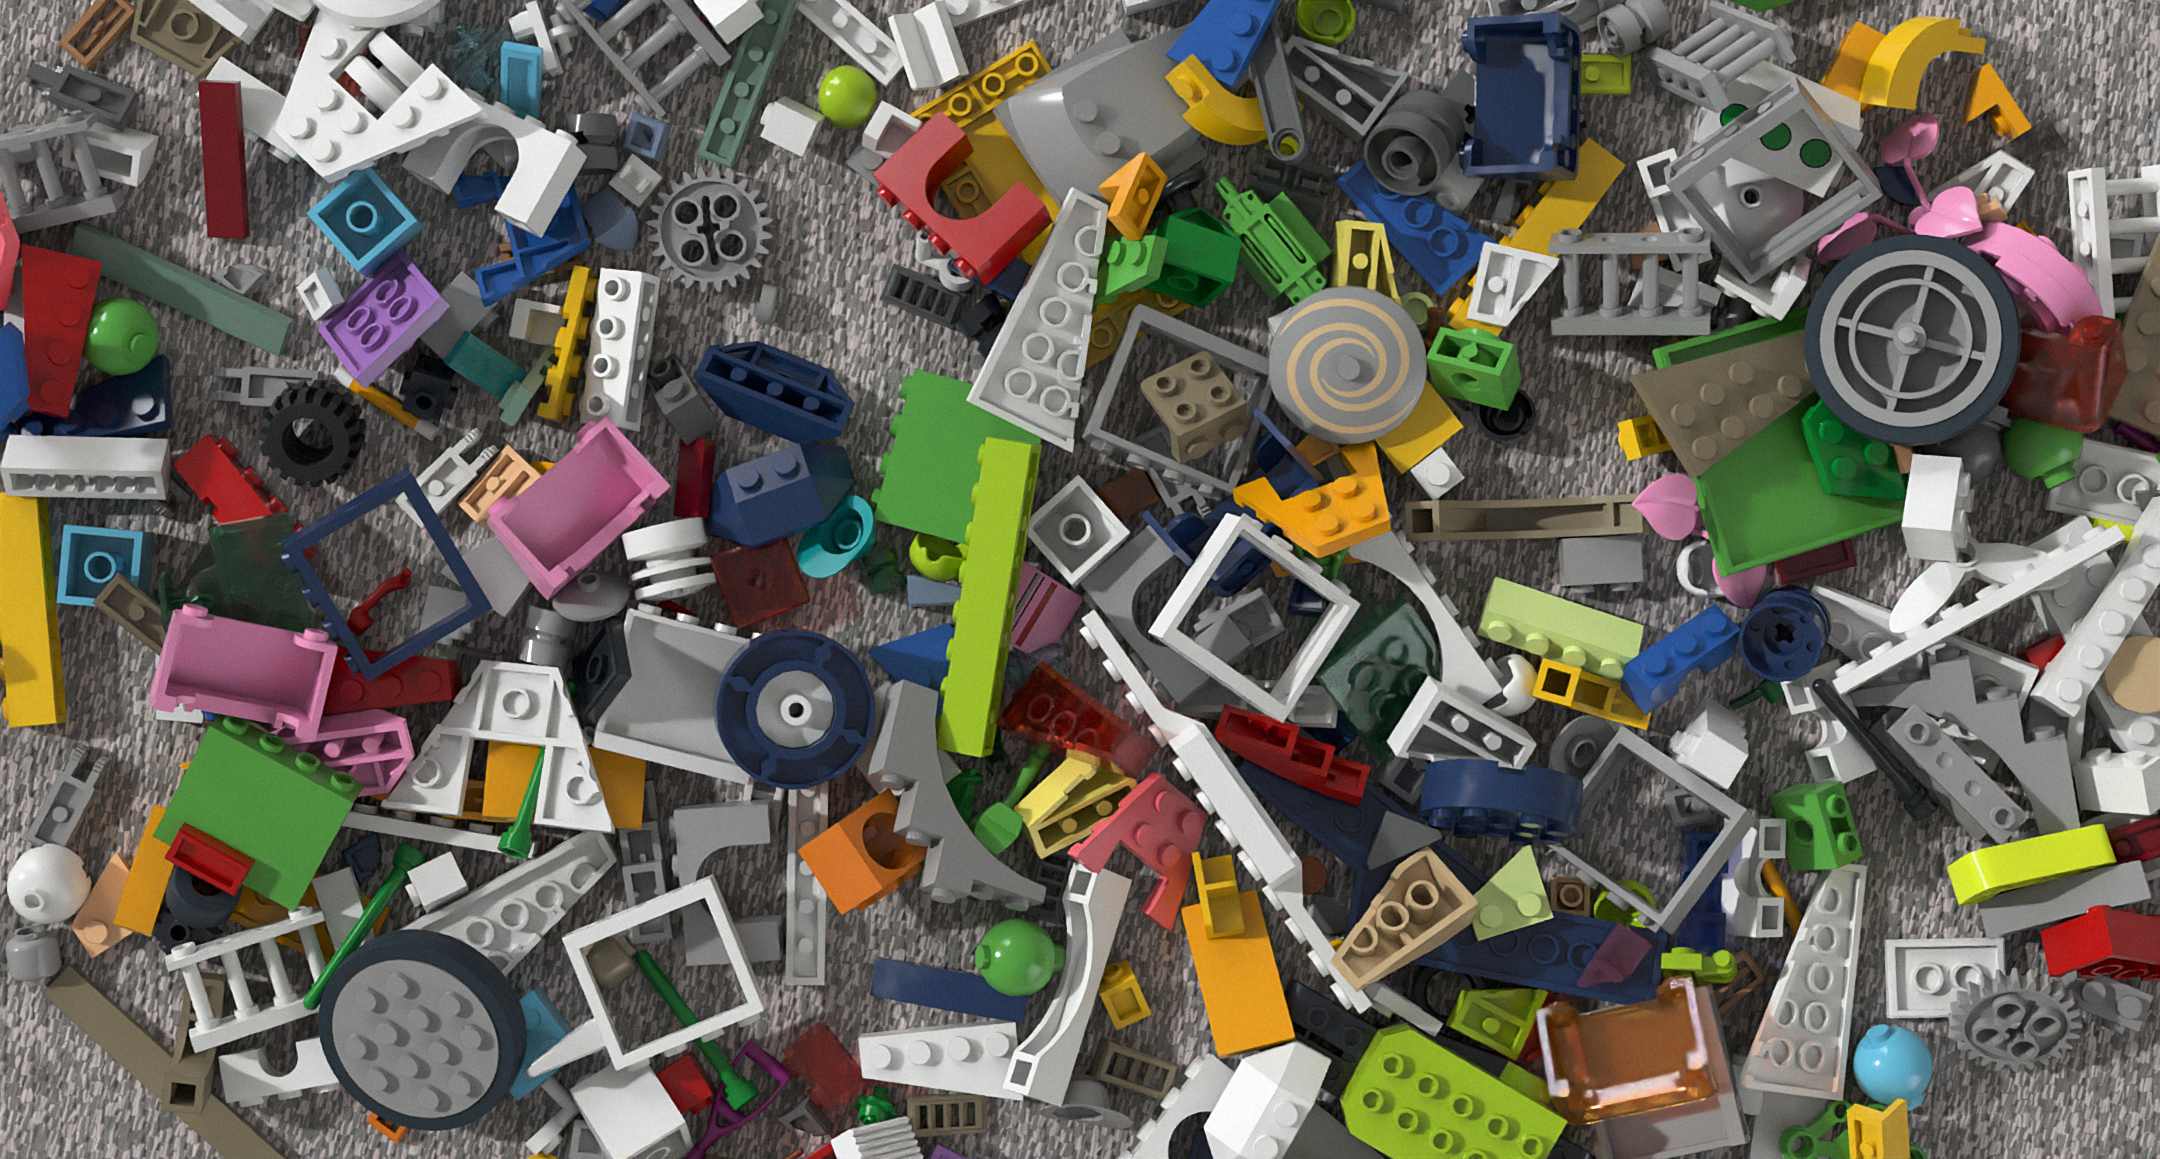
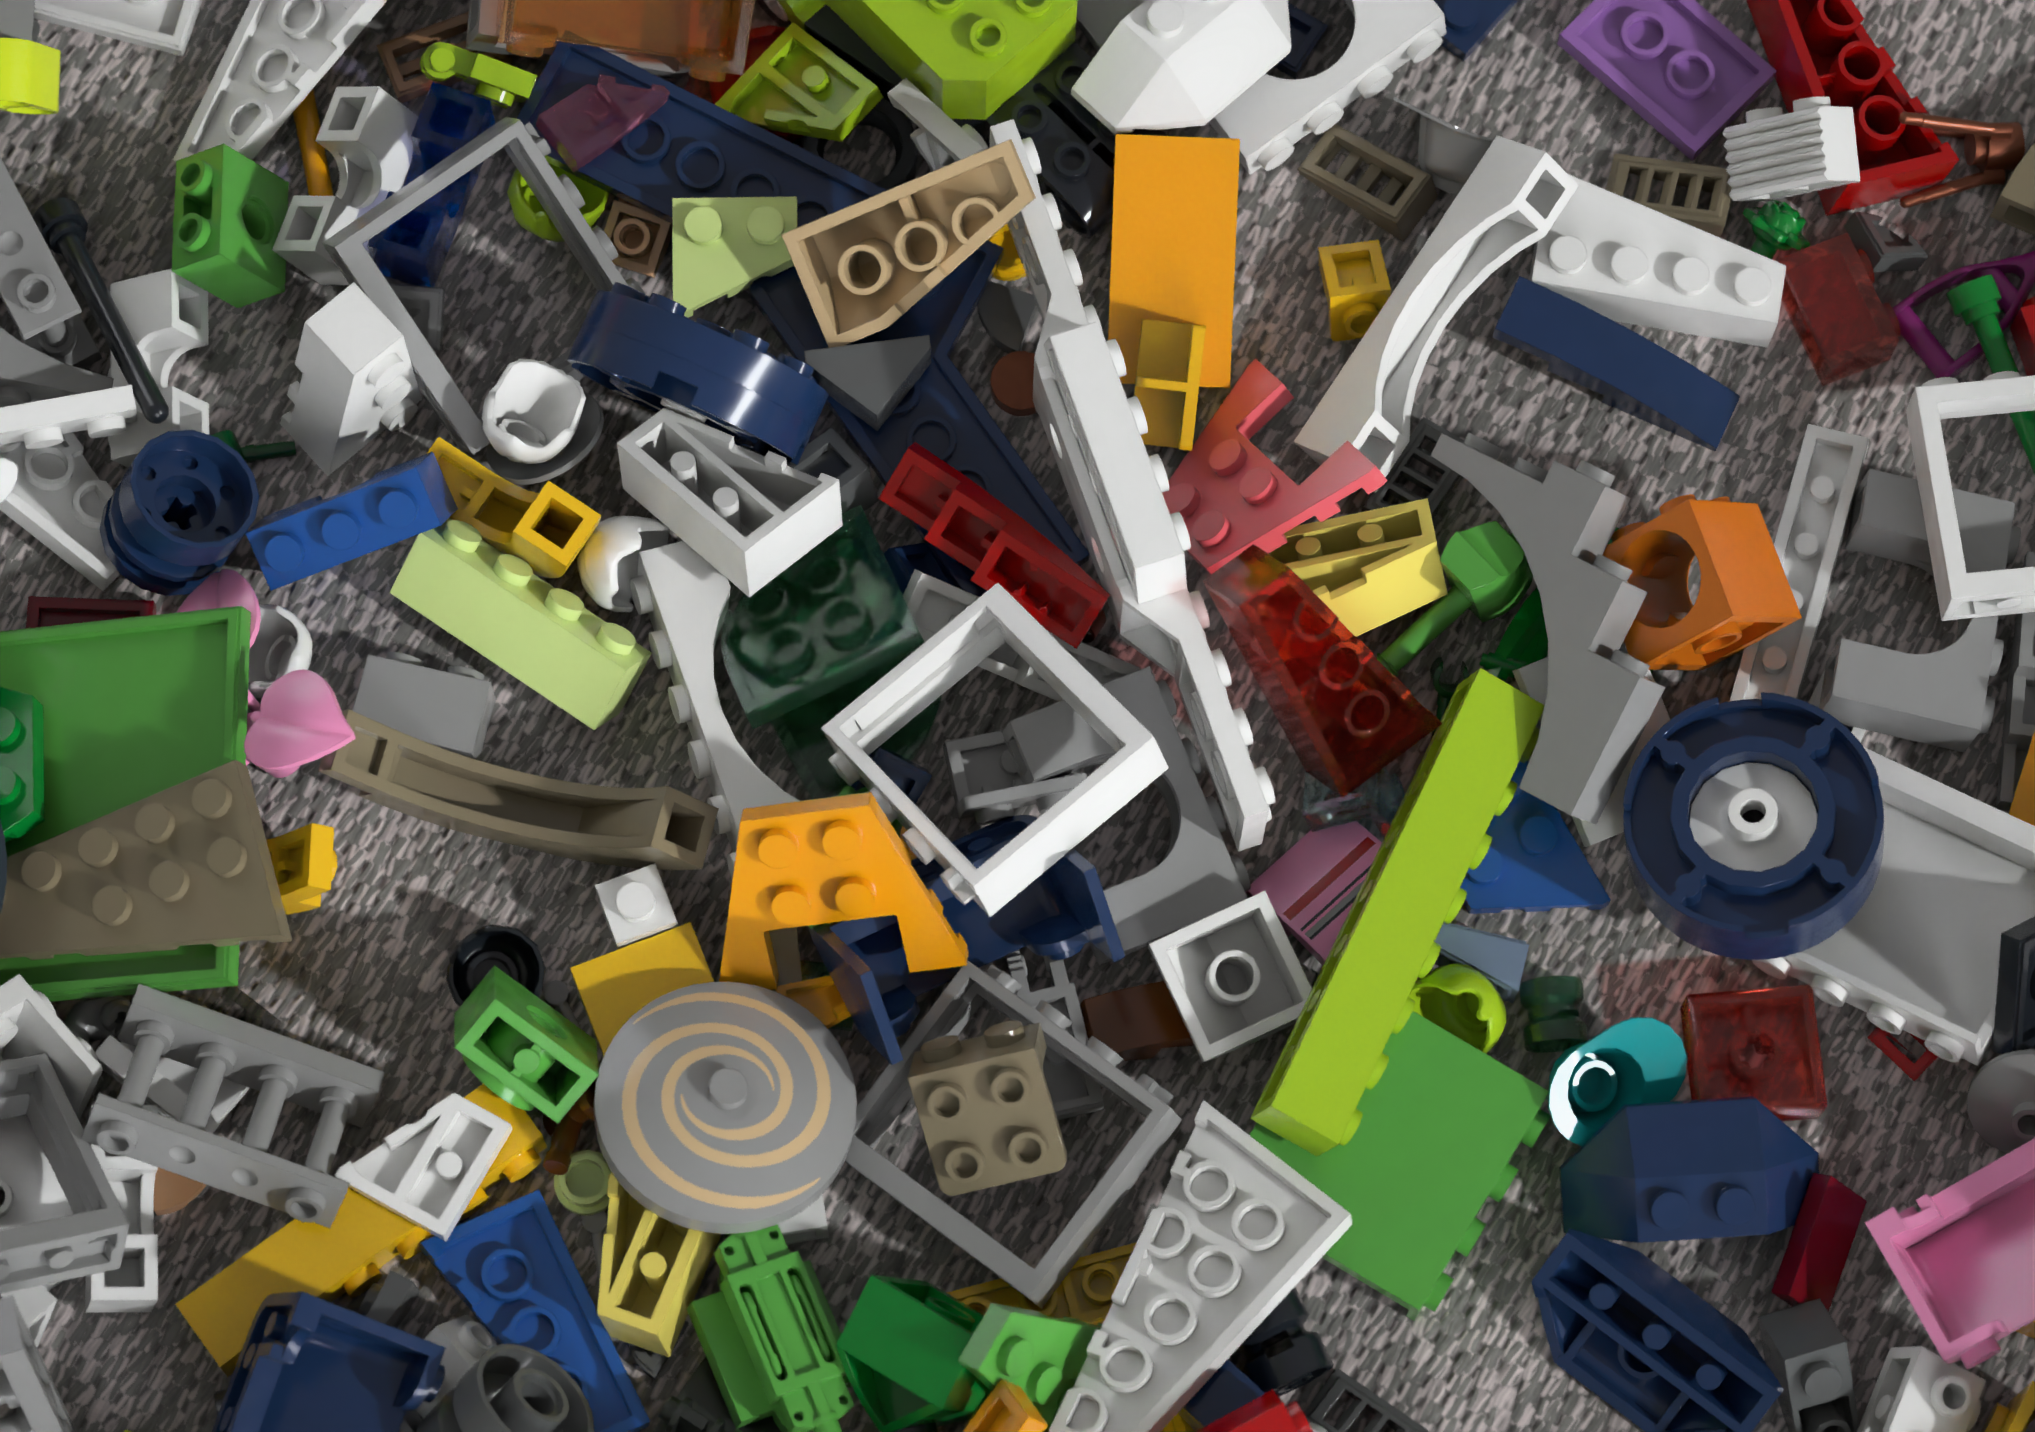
camera: 165 degrees left, 15 degrees down
white wheel [622,517,716,602] -> none
bright green brick [975,918,1065,996] -> none
none -> white hair [482,359,586,464]

